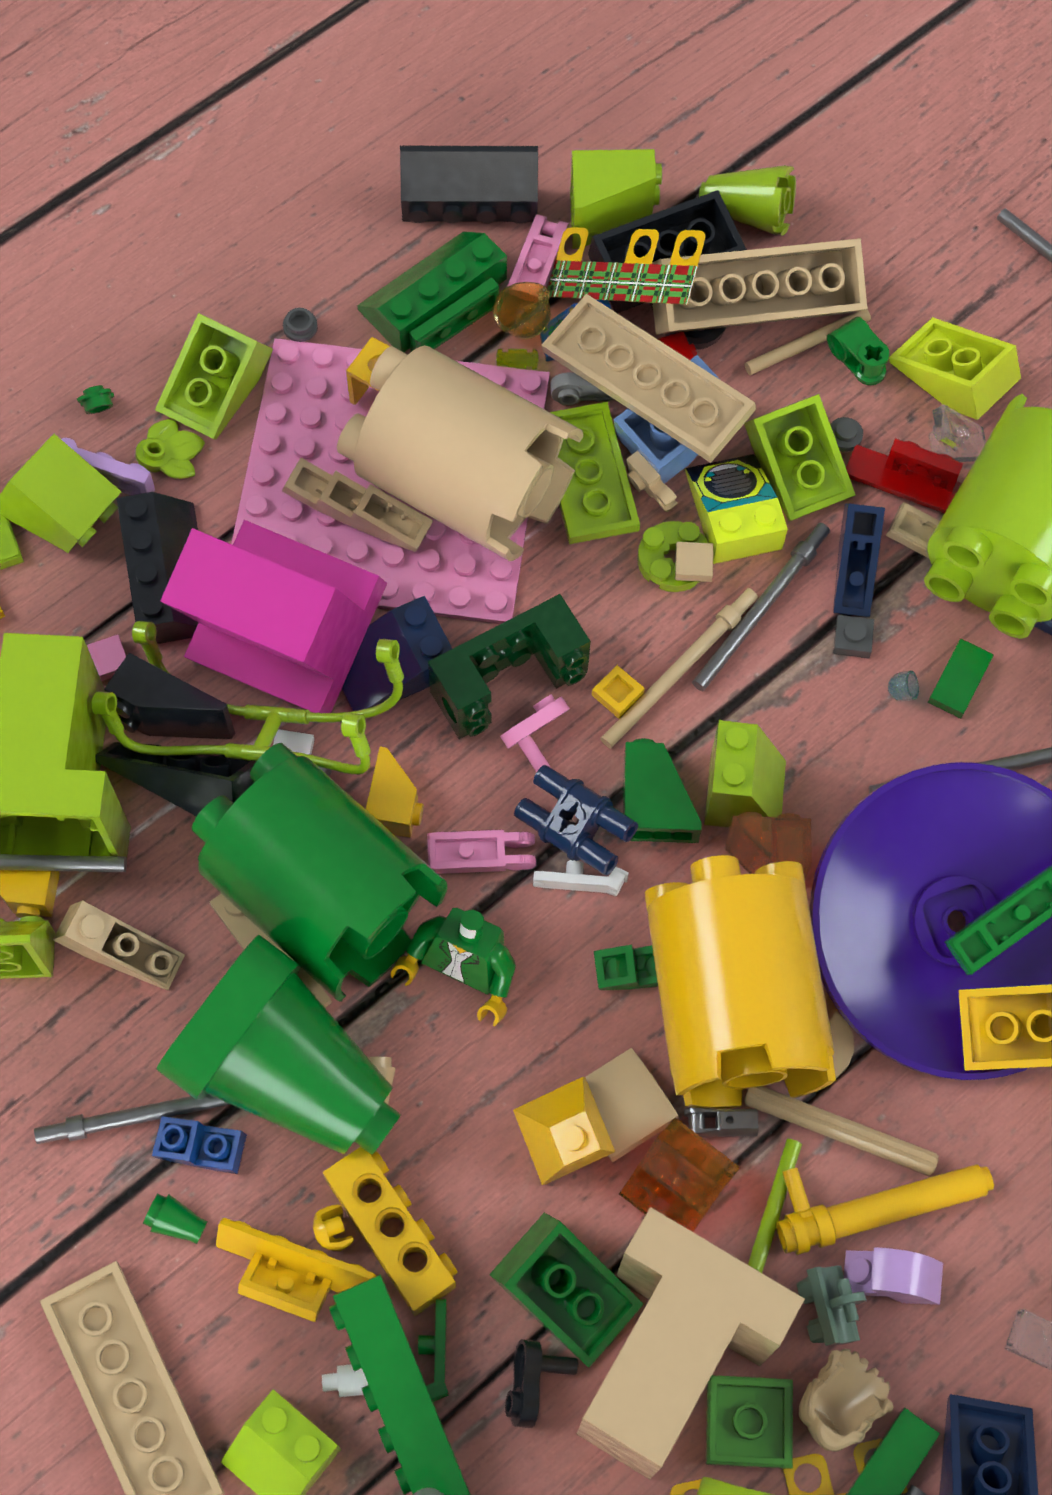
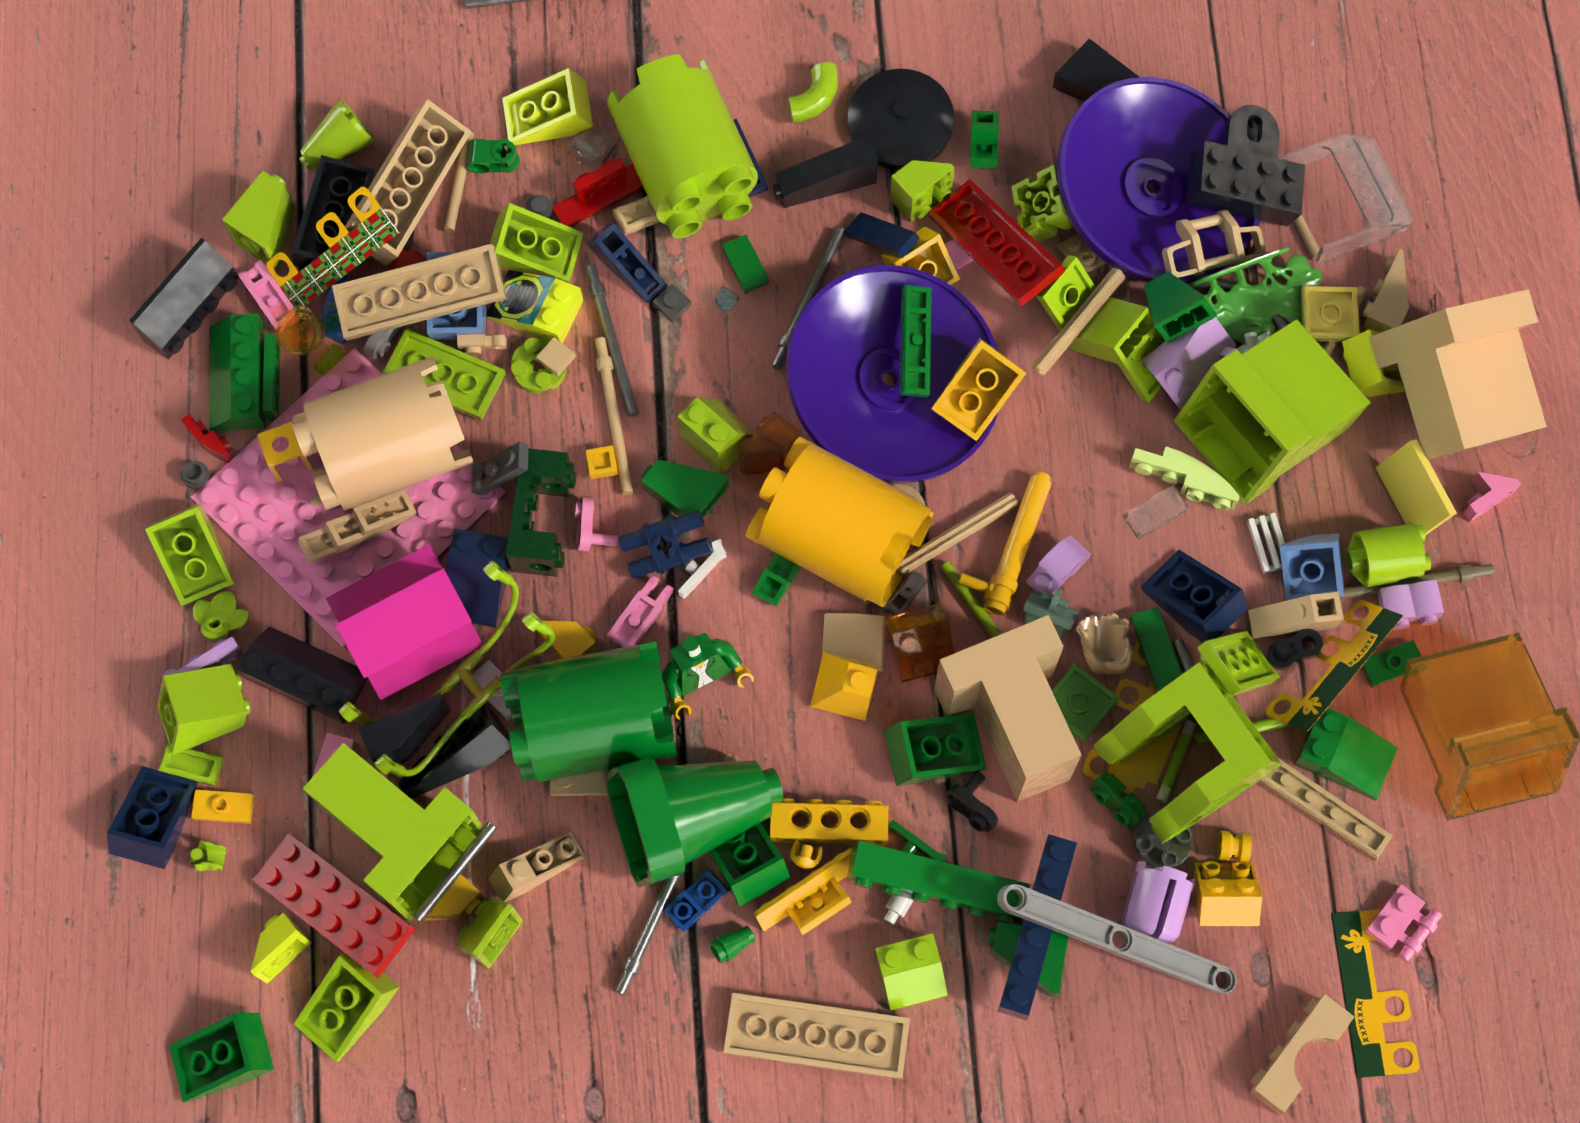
camera: 50 degrees left, 5 degrees up
green plate [77,385,114,414] -> none
none -> red slope [180,414,233,463]
none -> dark grey plate [471,441,529,495]
none -> green slope [708,823,791,907]

